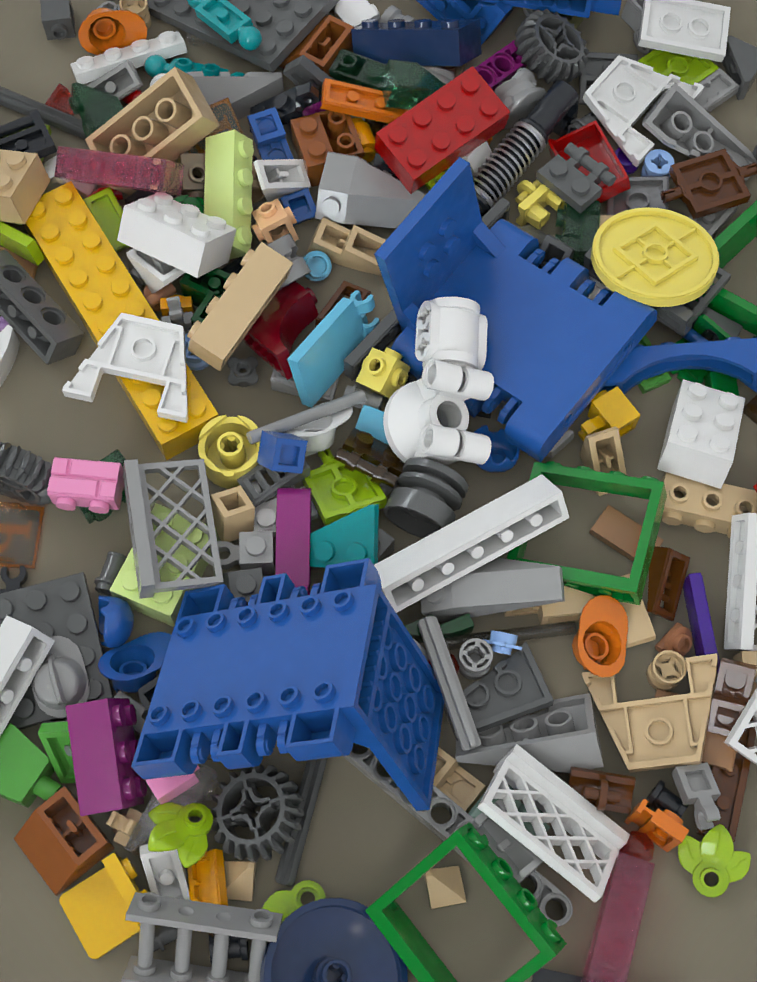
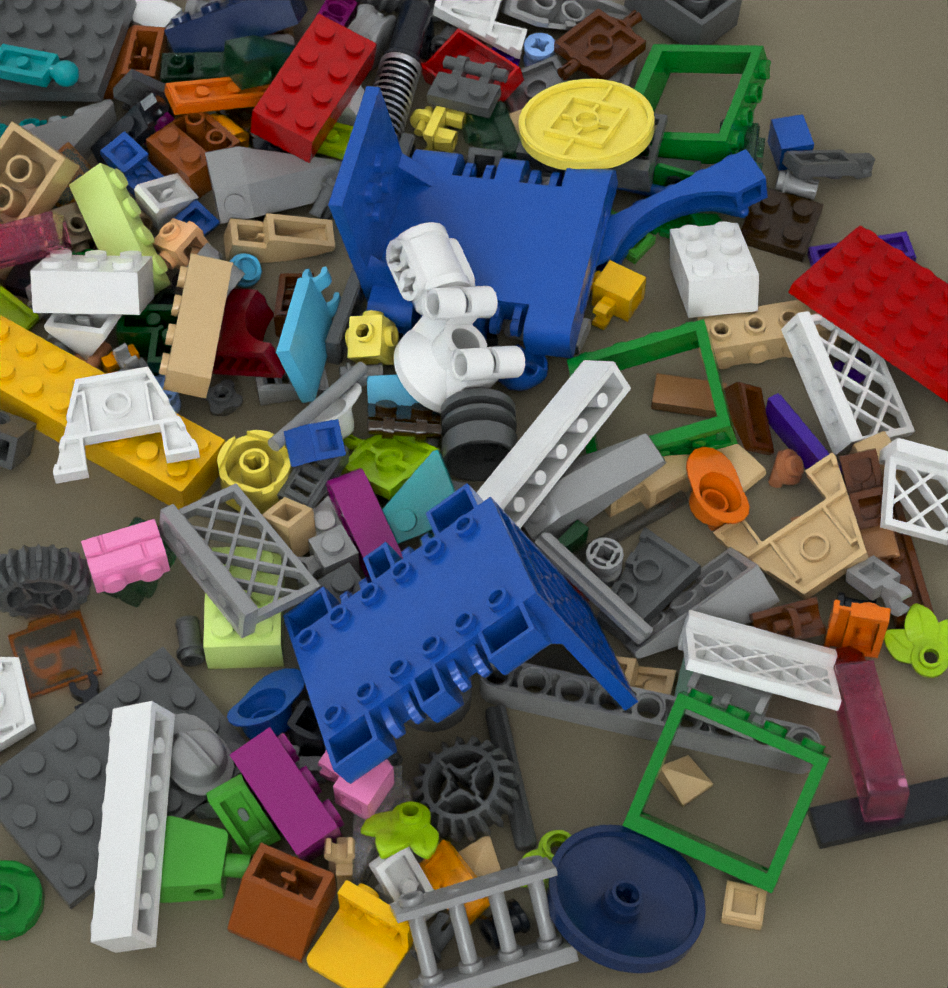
camera: 25 degrees left, 10 degrees down
blue hair [98,596,134,648] -> none
light blue plate [483,630,522,655] -> none
tan slope [579,426,627,496] -> none
tan wheel [646,650,687,691] -> none

